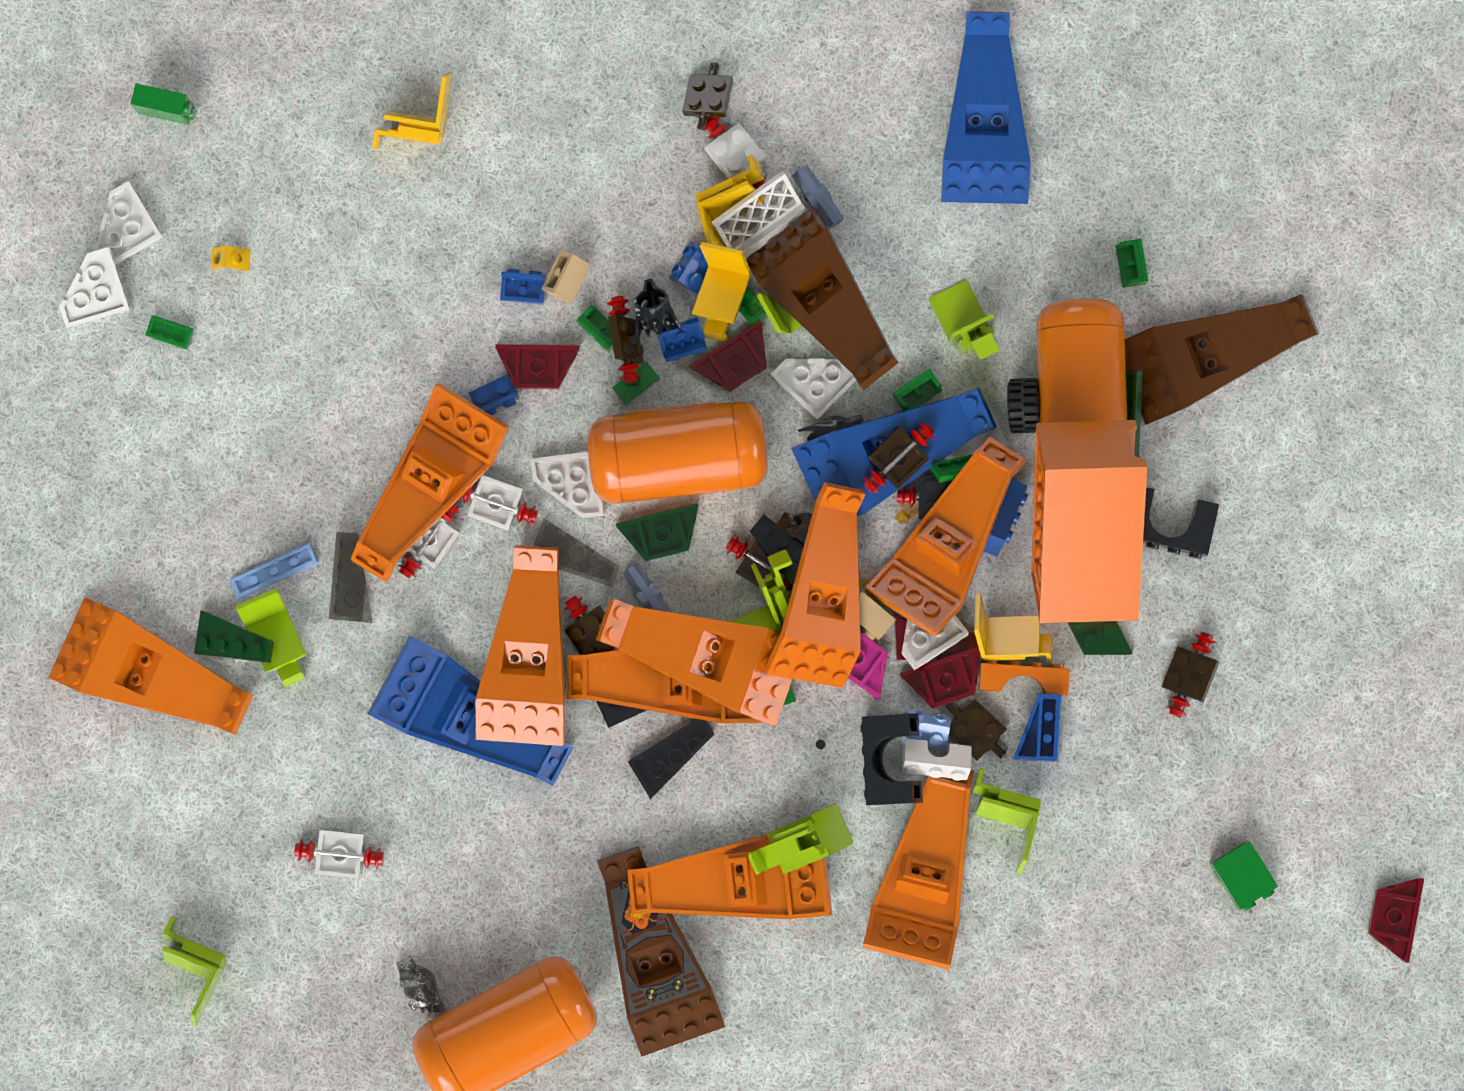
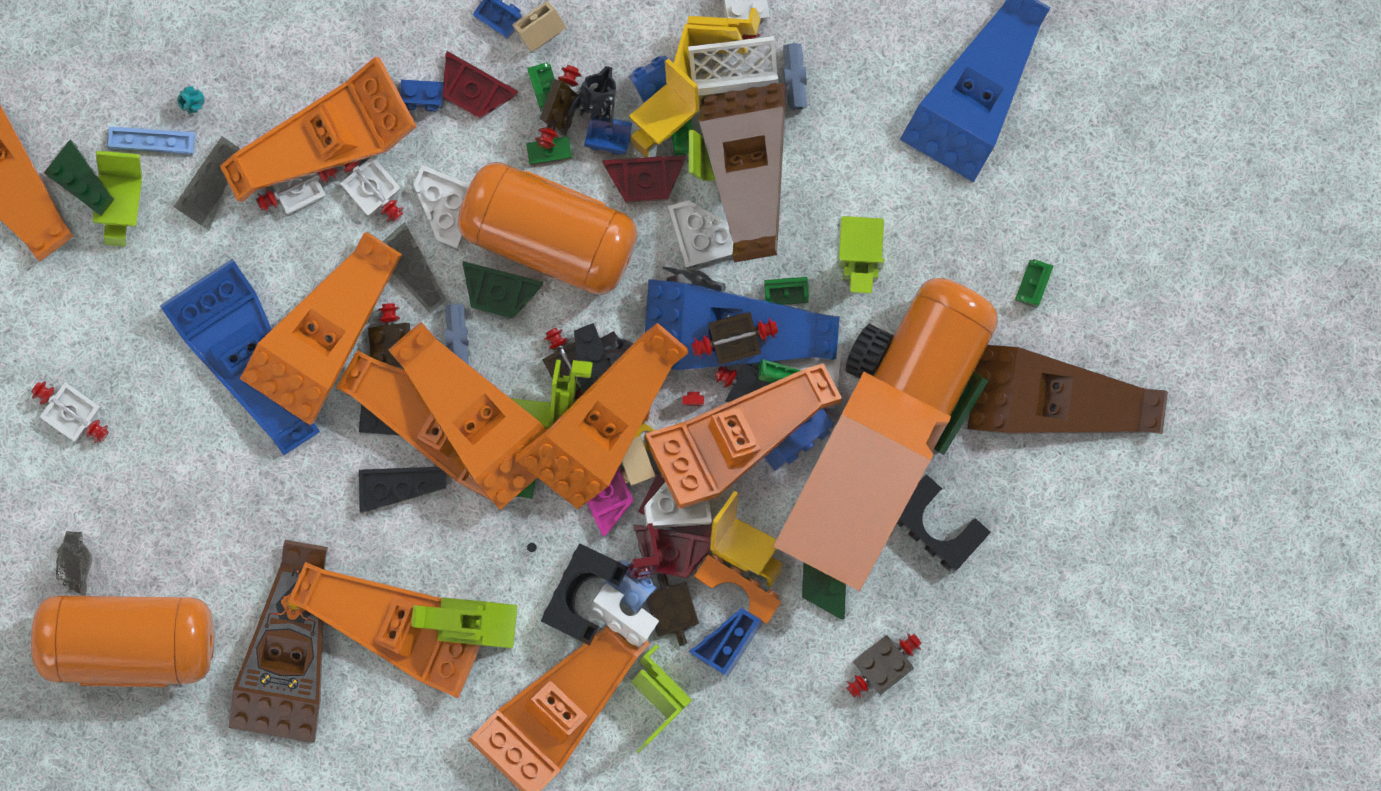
camera: 30 degrees right, 0 degrees up
clear yellow hand [895,508,918,525] -> none
none -> teal gear [177,86,204,114]
none -> dark red bracket [628,523,662,580]
none -> red plate [682,392,704,406]

